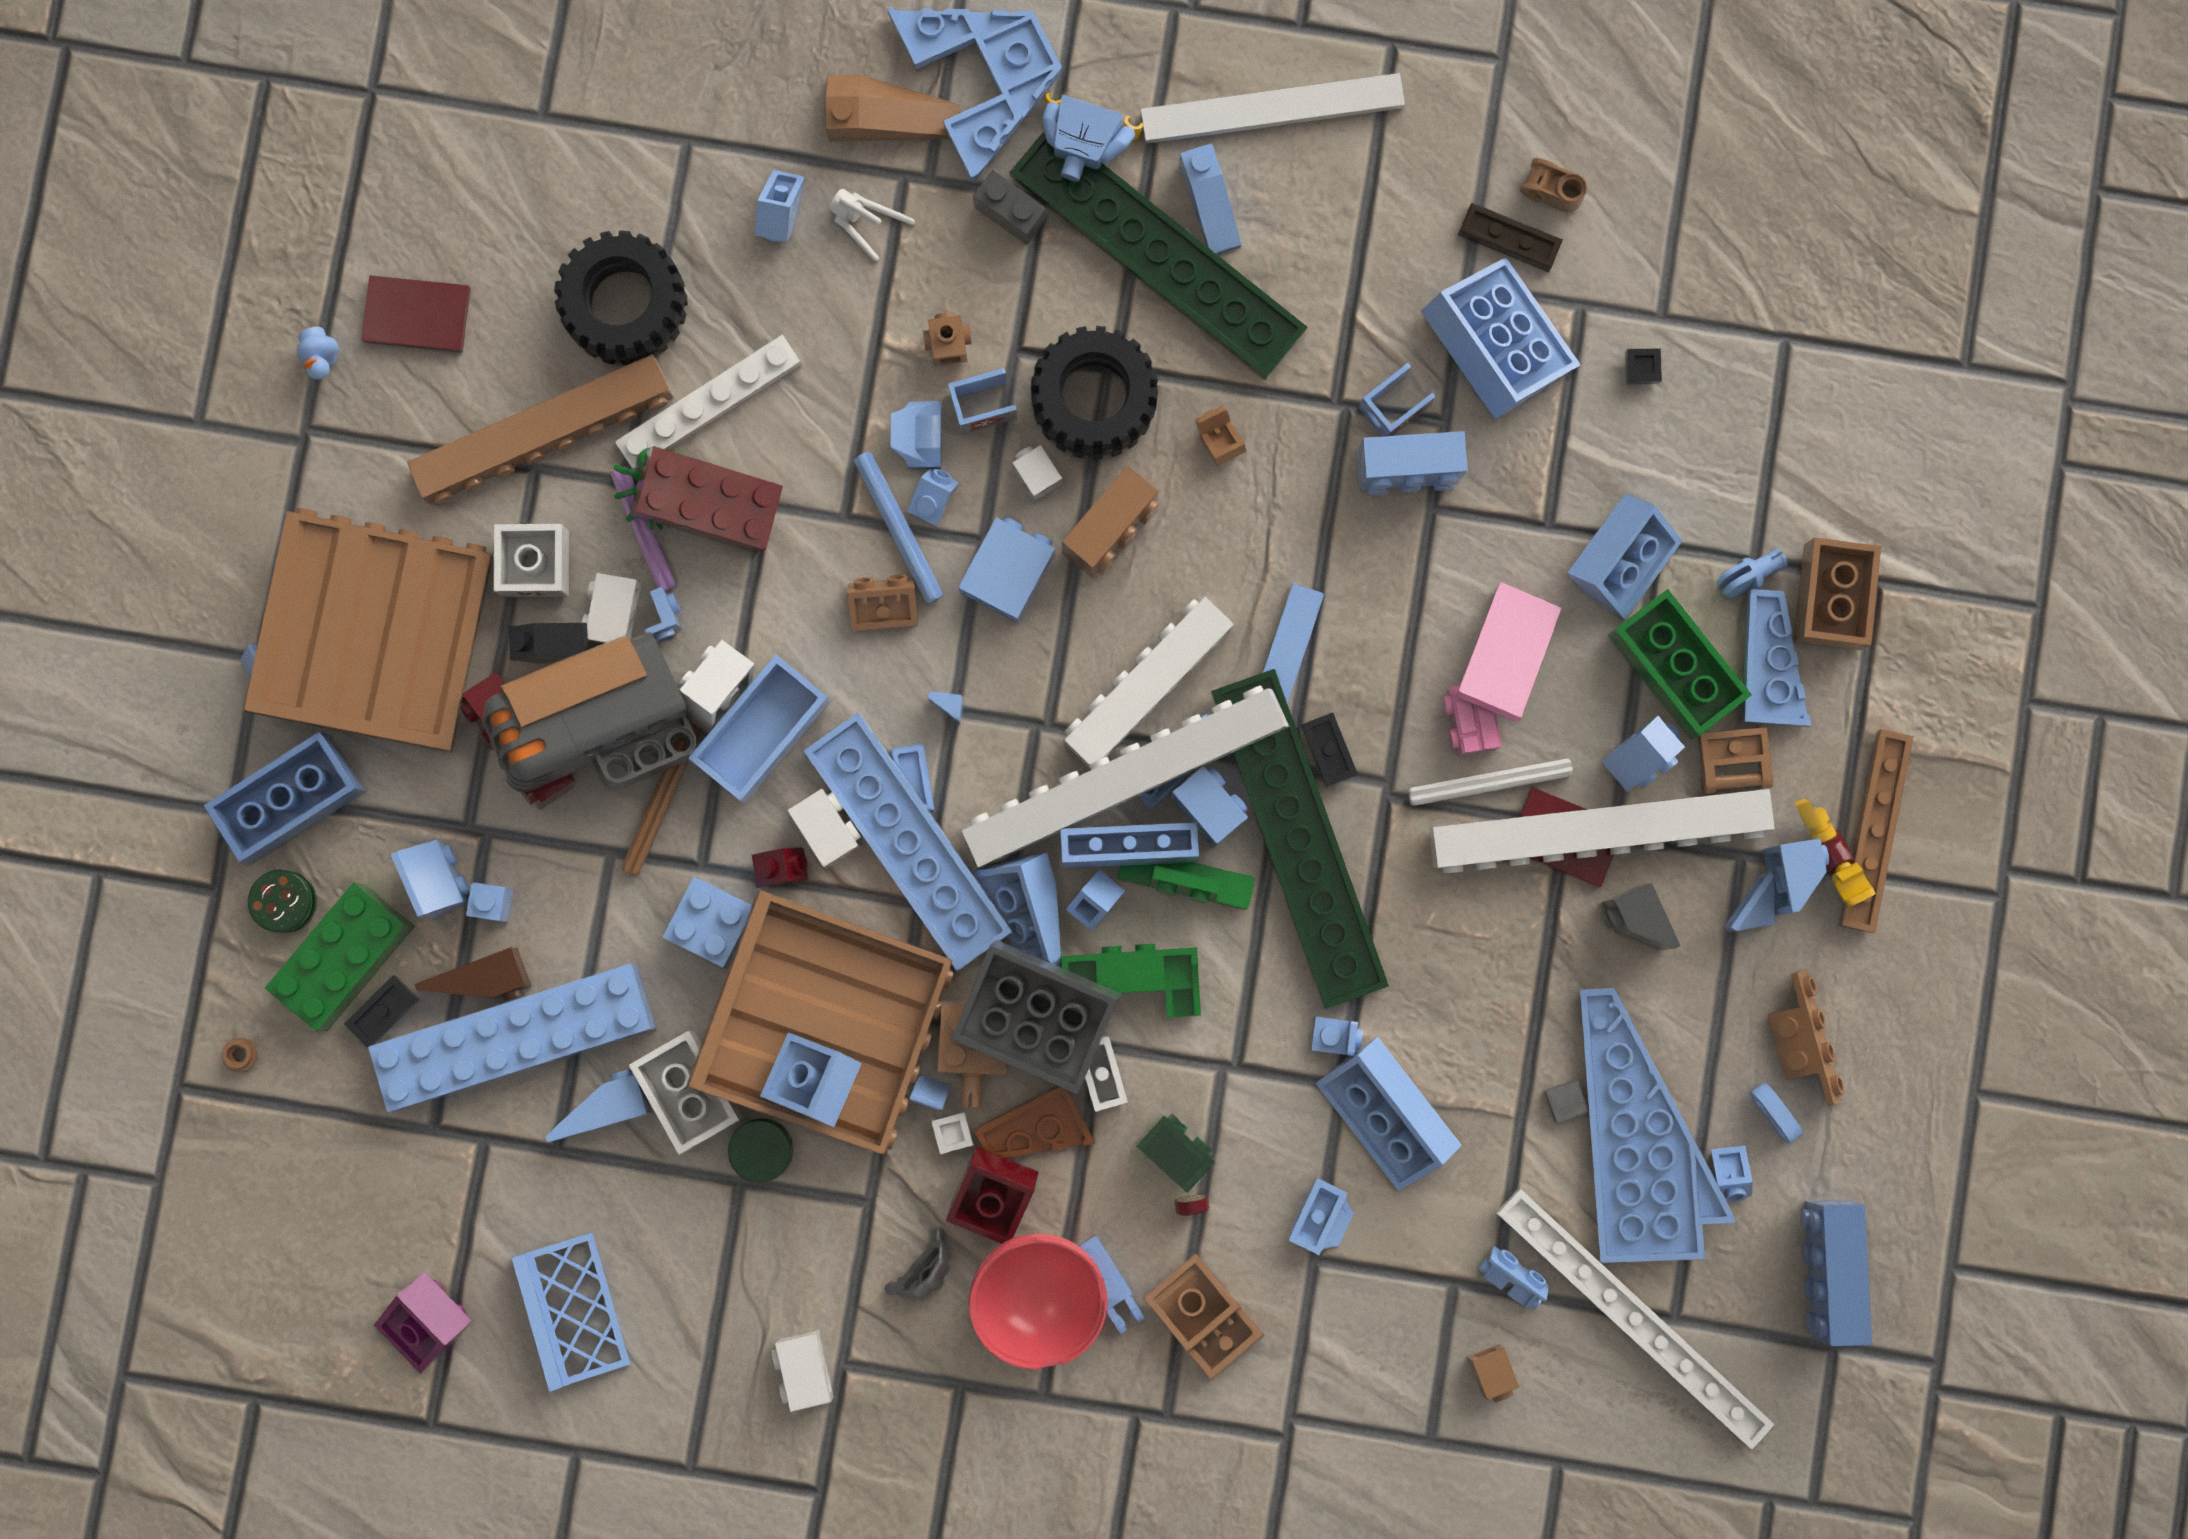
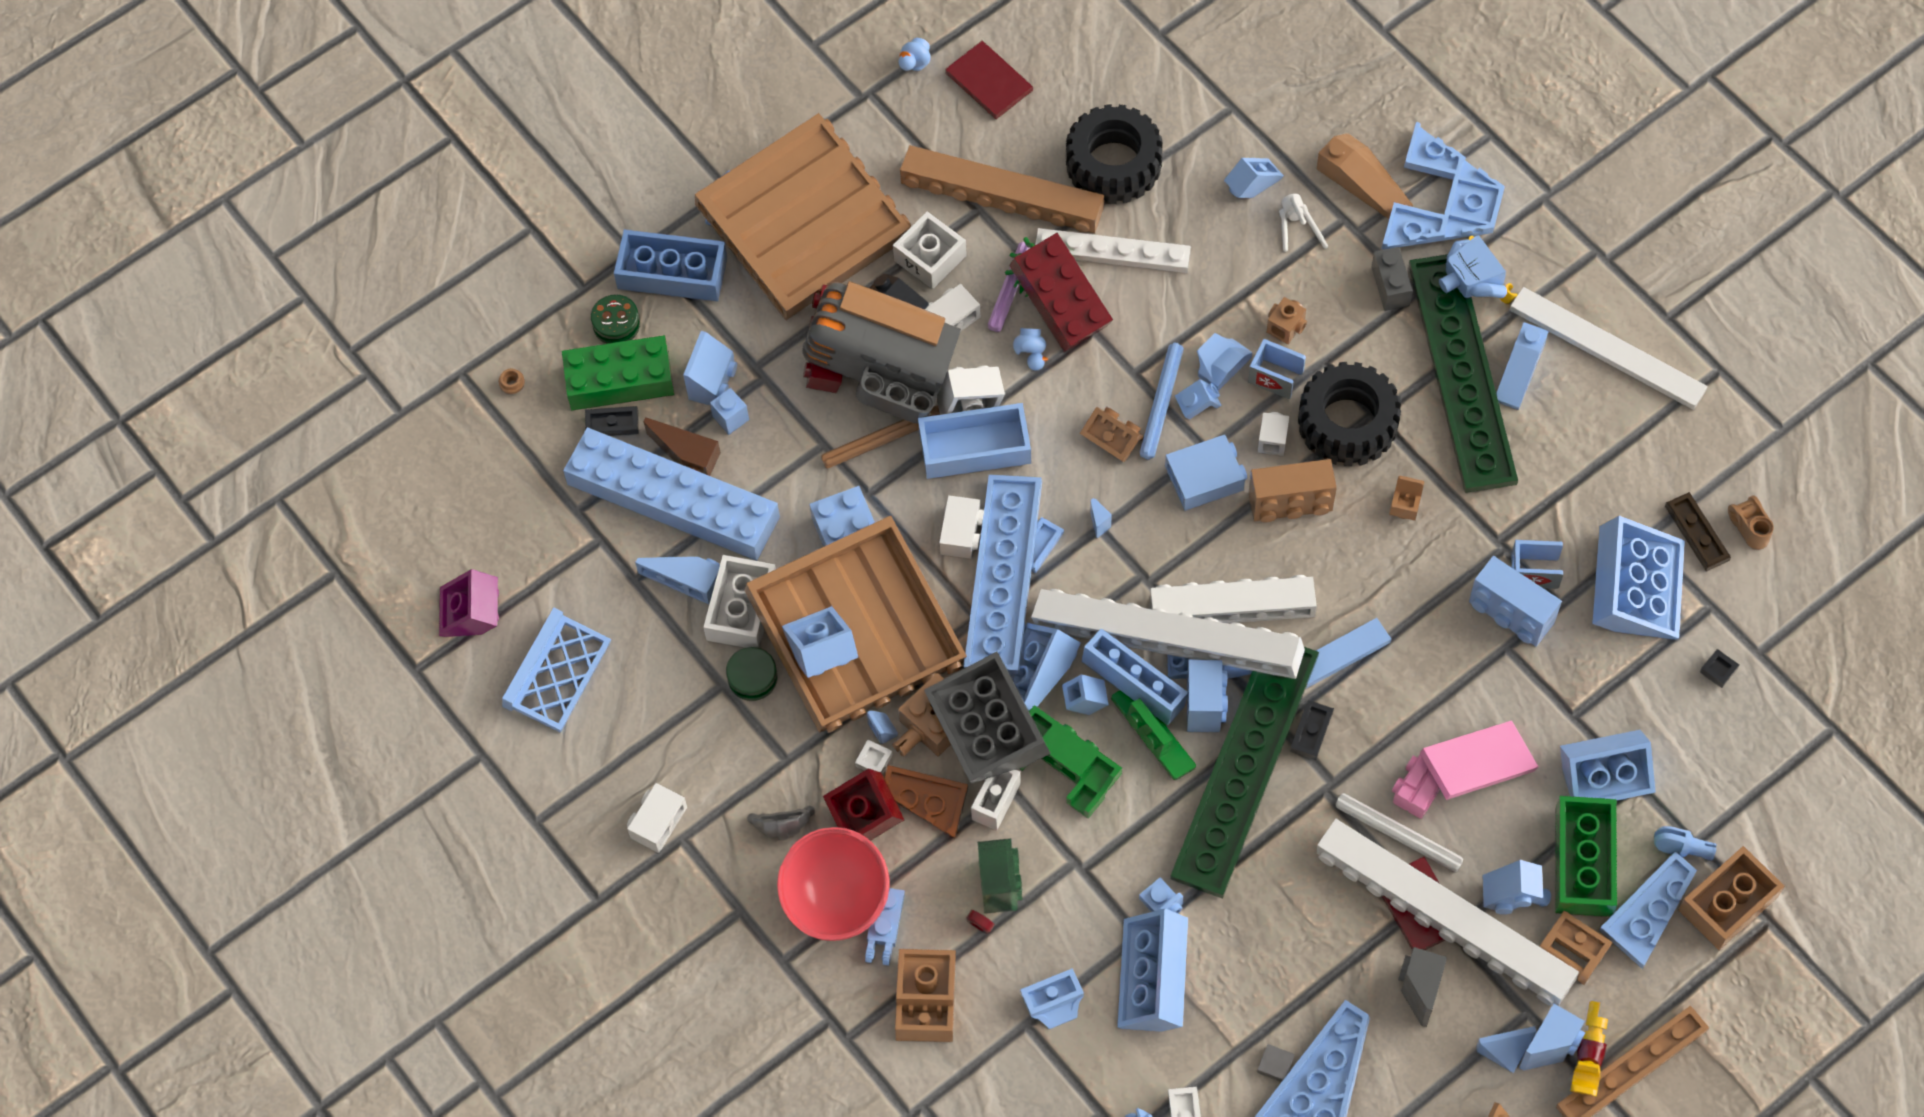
camera: 50 degrees right, 20 degrees down
light blue bracket [644,587,682,642] -> none
dark red bracket [752,847,808,888] -> none
none -> light blue animal [1013,328,1048,371]

